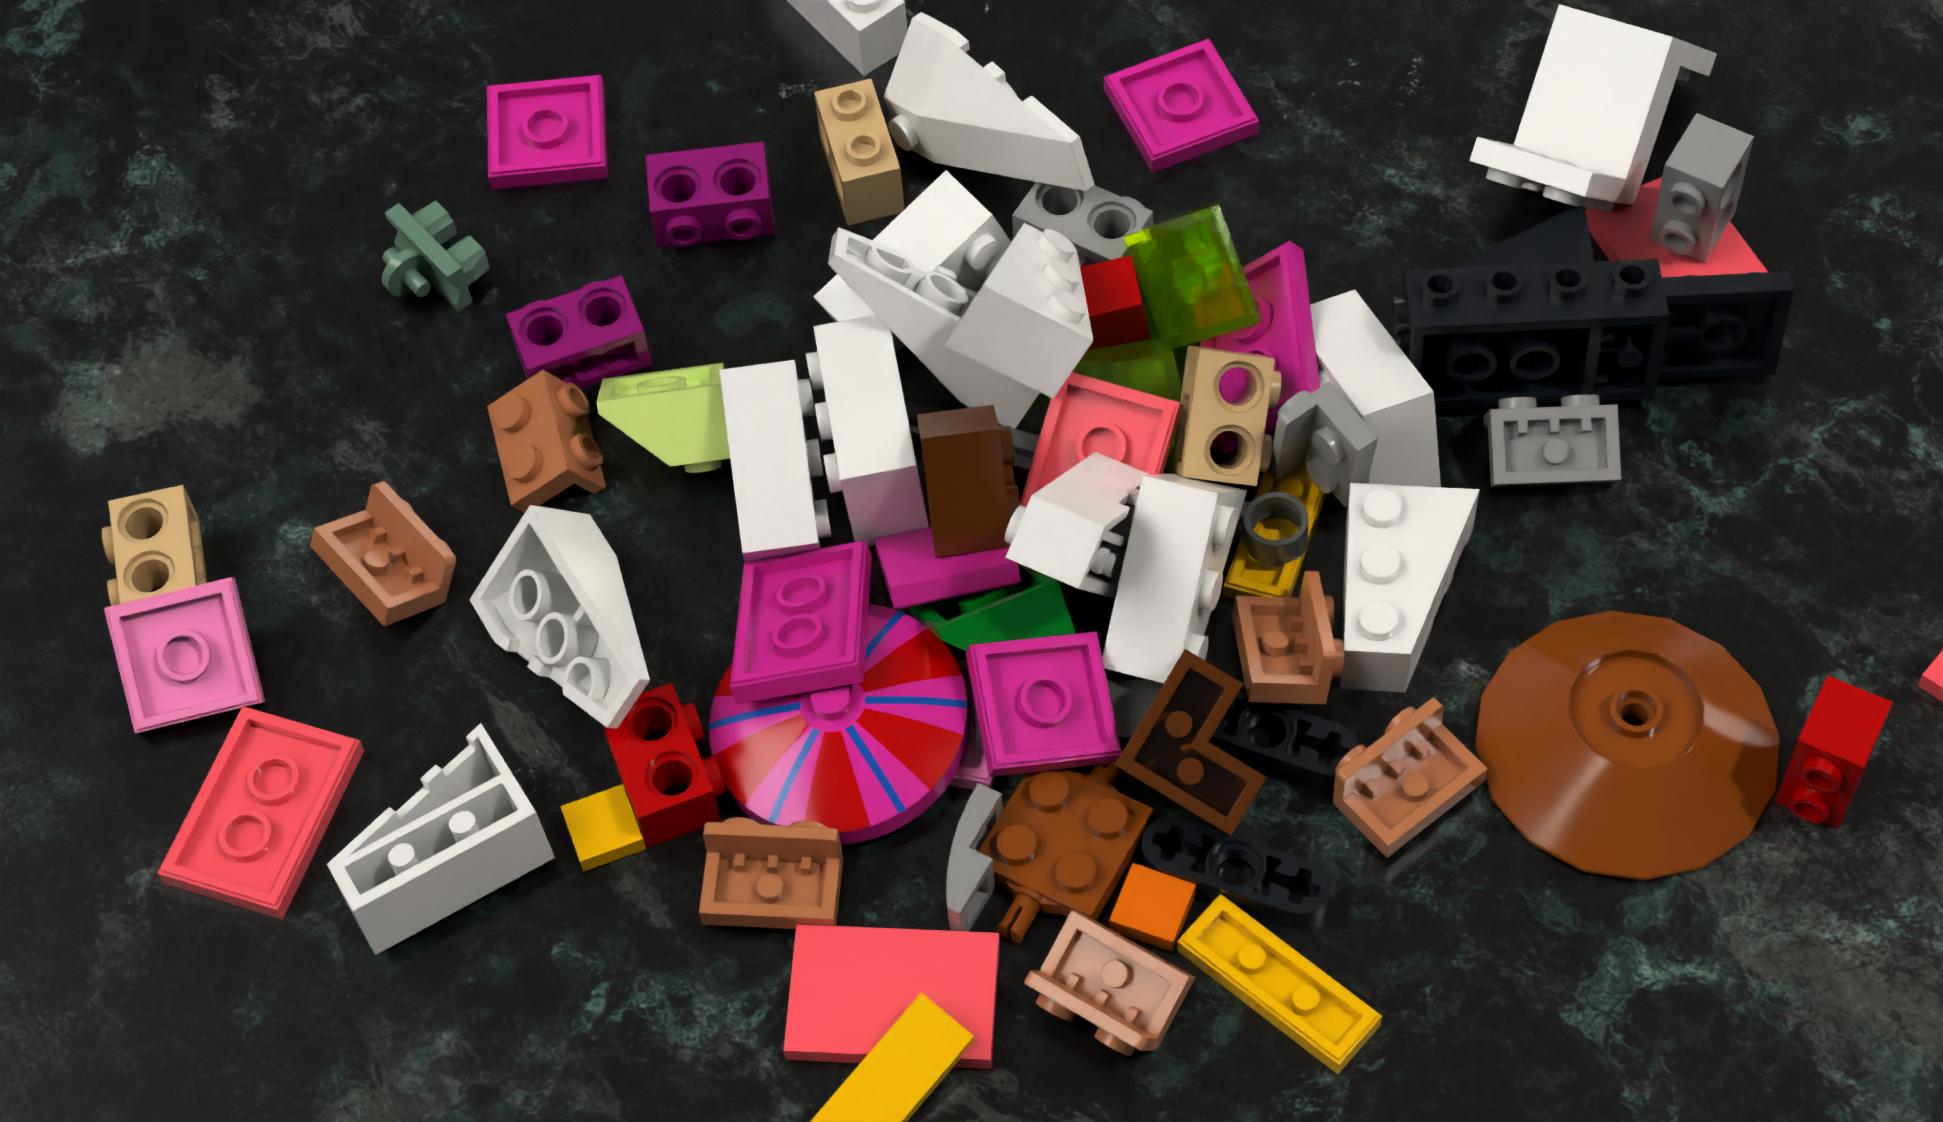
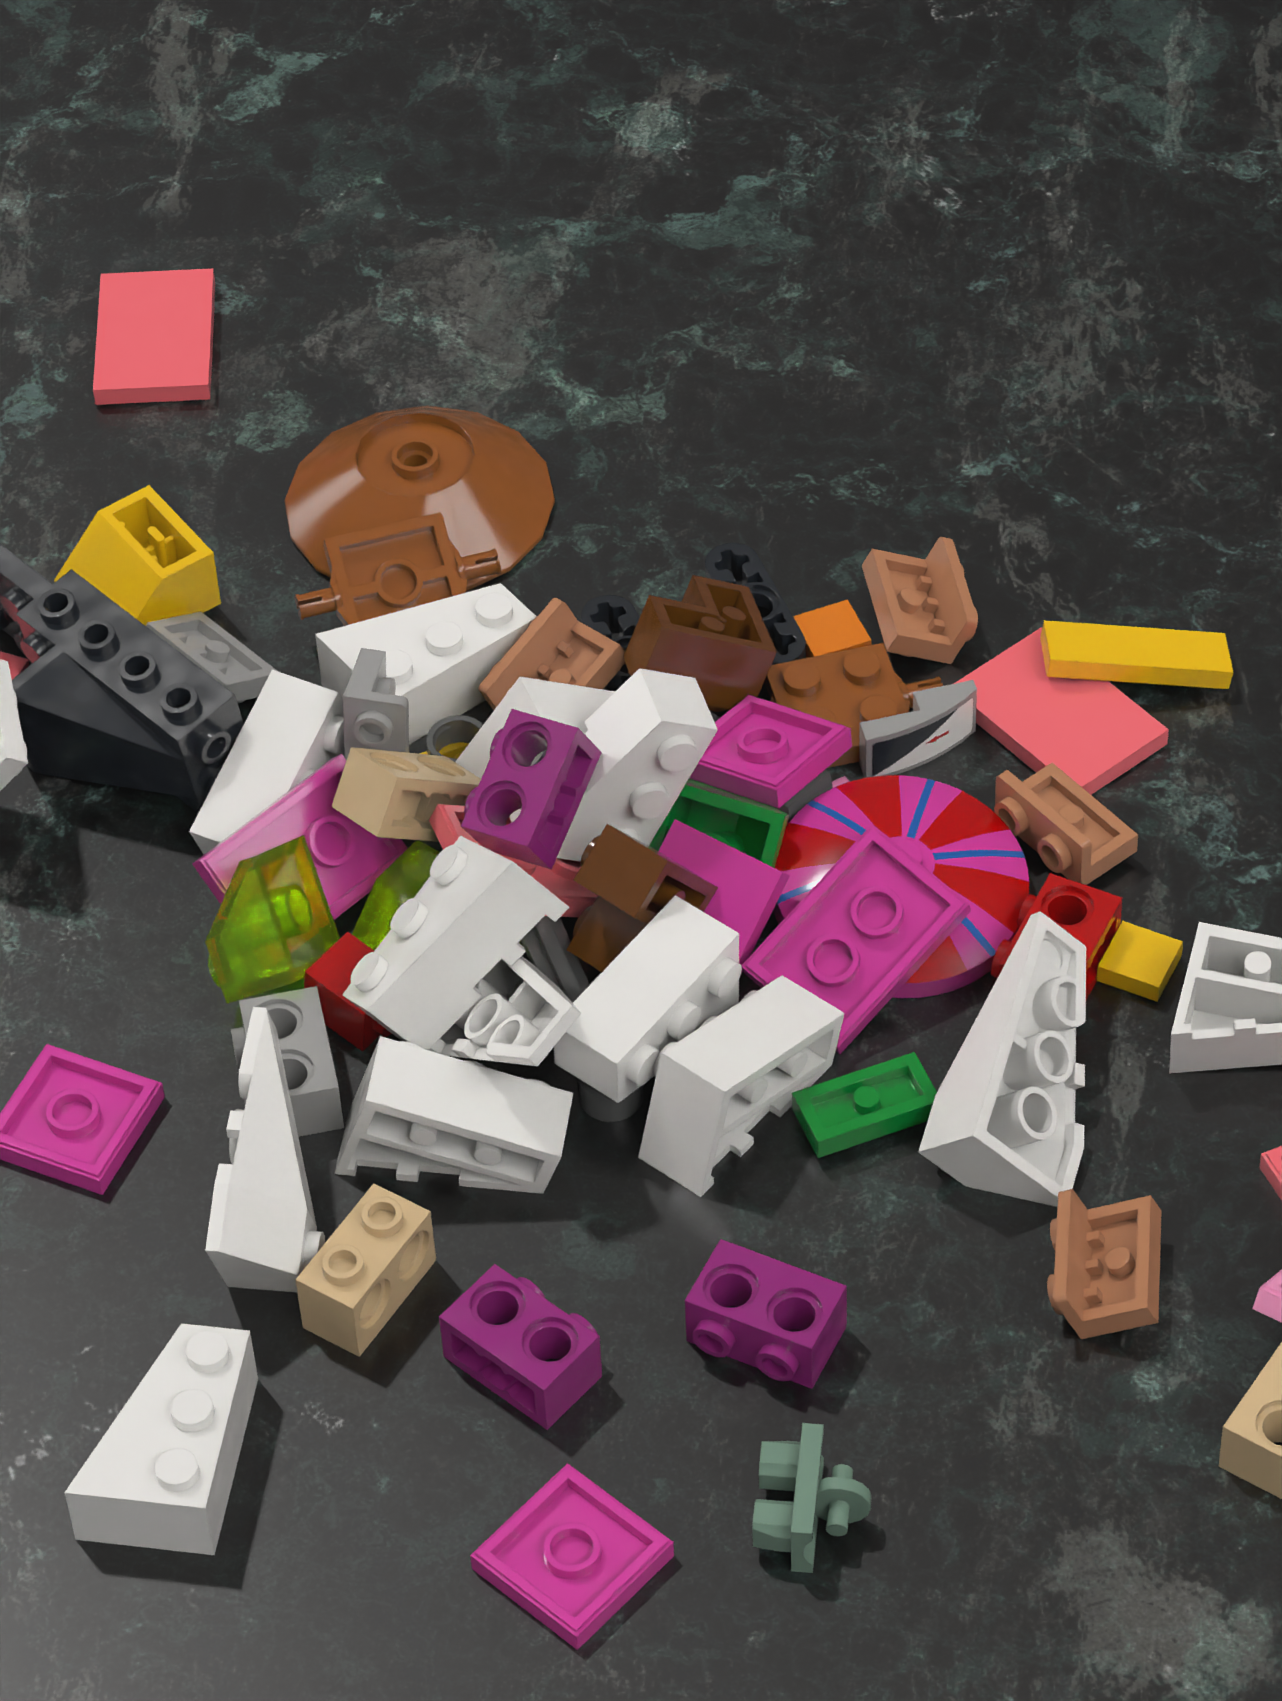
camera: 135 degrees left, 10 degrees down
nougat bracket [487,370,606,513] -> none
yellowish green slope [596,363,730,473] -> none
yellow tile [1177,894,1382,1074] -> none
nougat bracket [1333,697,1488,858] -> none
red brick [1775,675,1893,829] -> none
none -> yellow slope [54,485,221,626]
none -> dark orange plate [295,512,501,626]
none -> magenta brick [461,709,602,870]
none -> green plate [792,1052,937,1158]

